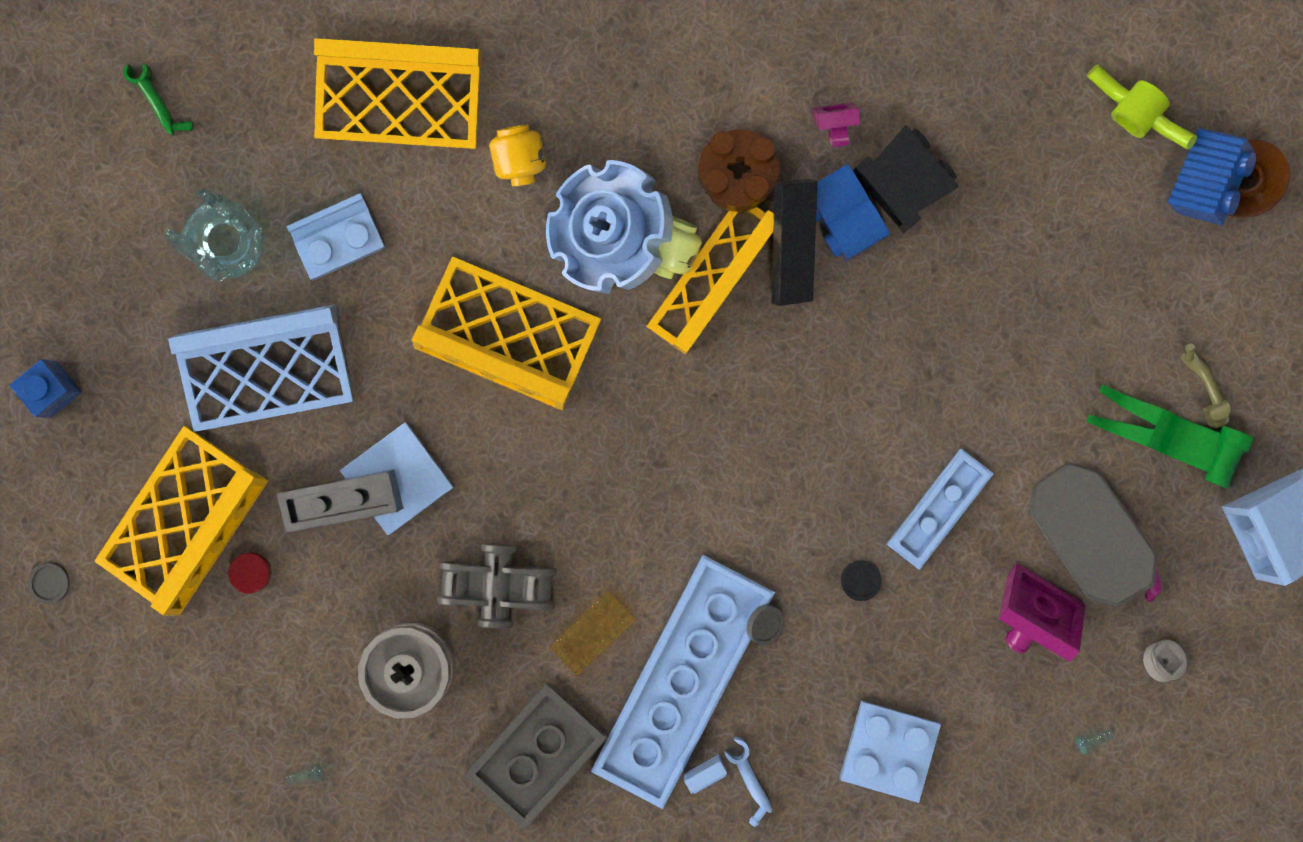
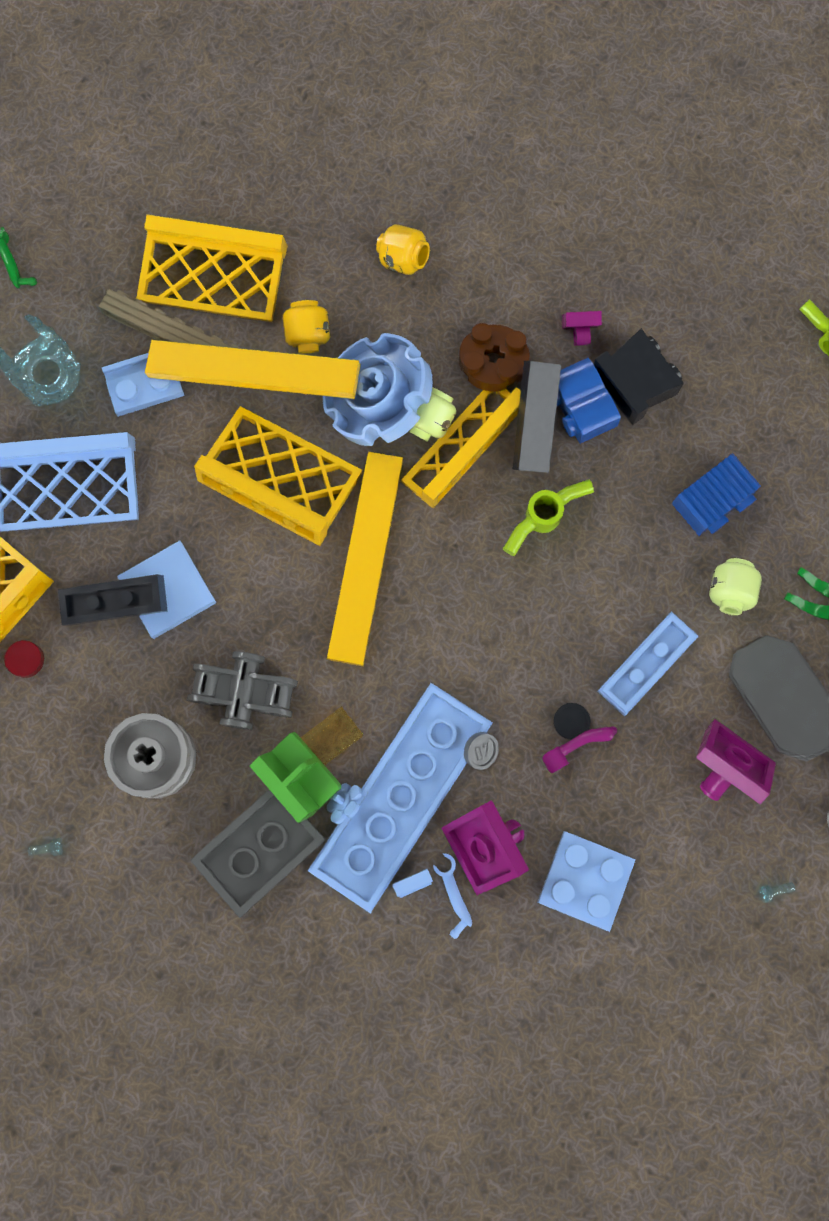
camera: 10 degrees right, 10 degrees down
none -> dark tan piece [98,289,241,349]
none -> yellow tile [145,340,360,399]
none -> bright green panel [250,732,341,823]
none -> yellow tile [327,451,403,666]
none -> light blue plant [327,783,362,824]
none -> yellow head [376,224,430,275]
none -> magenta tile [441,800,529,895]
none -> lime piece [503,479,594,556]
none -> magenta piece [542,726,617,773]
none -> blue brick [672,453,761,536]
none -> yellowish green head [709,558,762,615]

